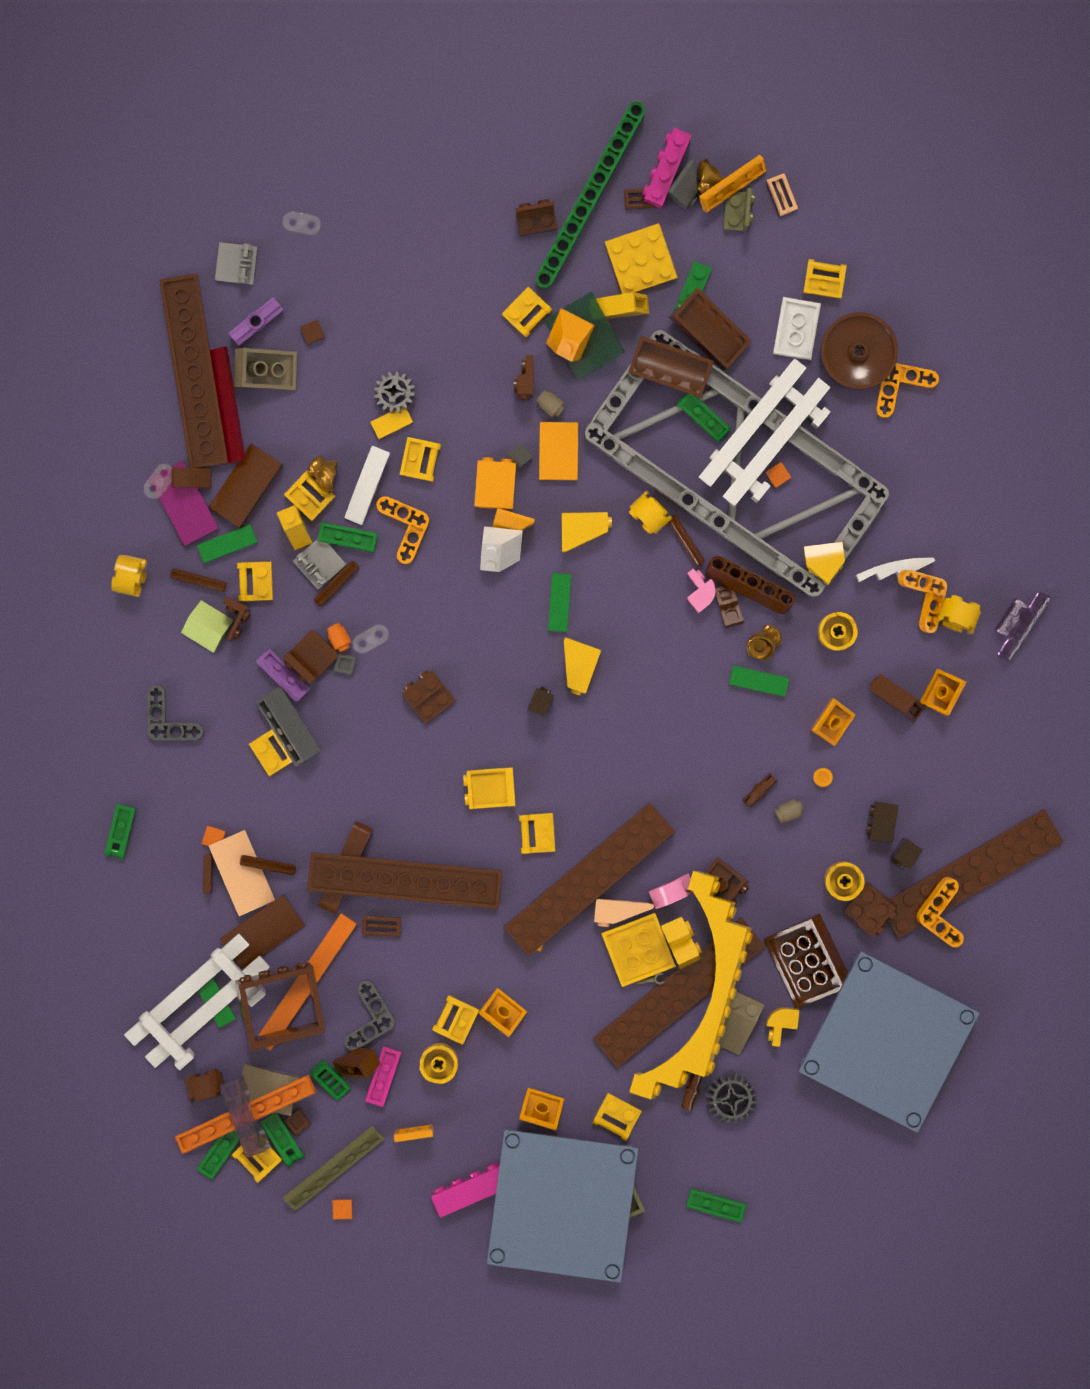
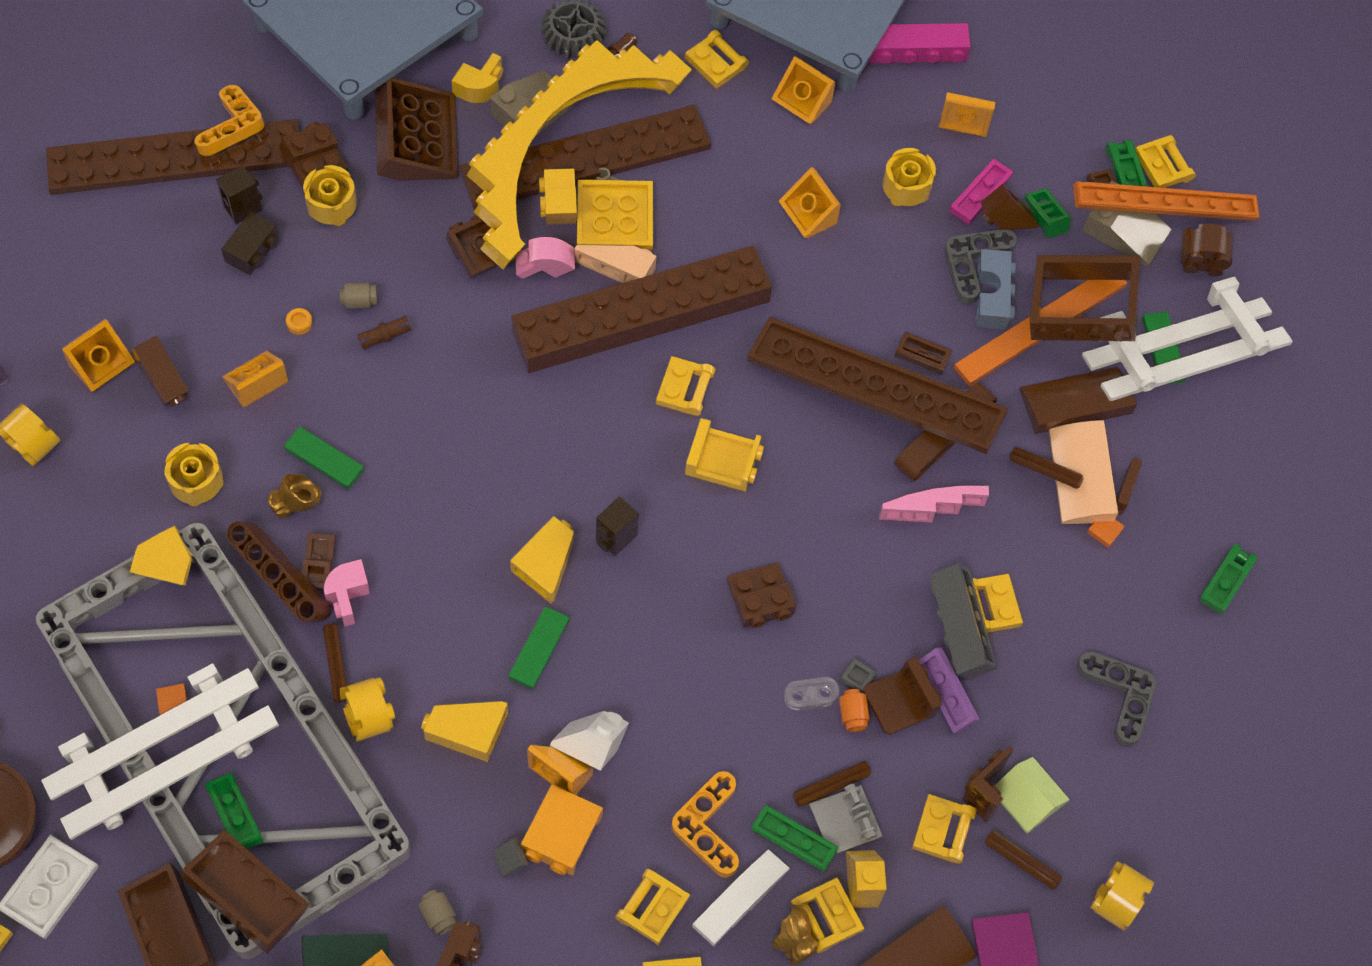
camera: 165 degrees left, 25 degrees down
green tile [197,524,258,563] -> none
green tile [197,1128,245,1180] -> none
arch [220,1075,270,1158] -> none
olive plate [283,1126,385,1211] -> none
orange tile [332,1199,353,1220] -> none
yellow plate [432,995,479,1045] -> none
light orange tile [539,422,578,480] -> none
white slope [855,558,935,582] -> none
light orange beam [898,570,947,633] -> none
none -> bright pink slope [879,486,989,523]
none -> sand blue arch [976,249,1016,330]

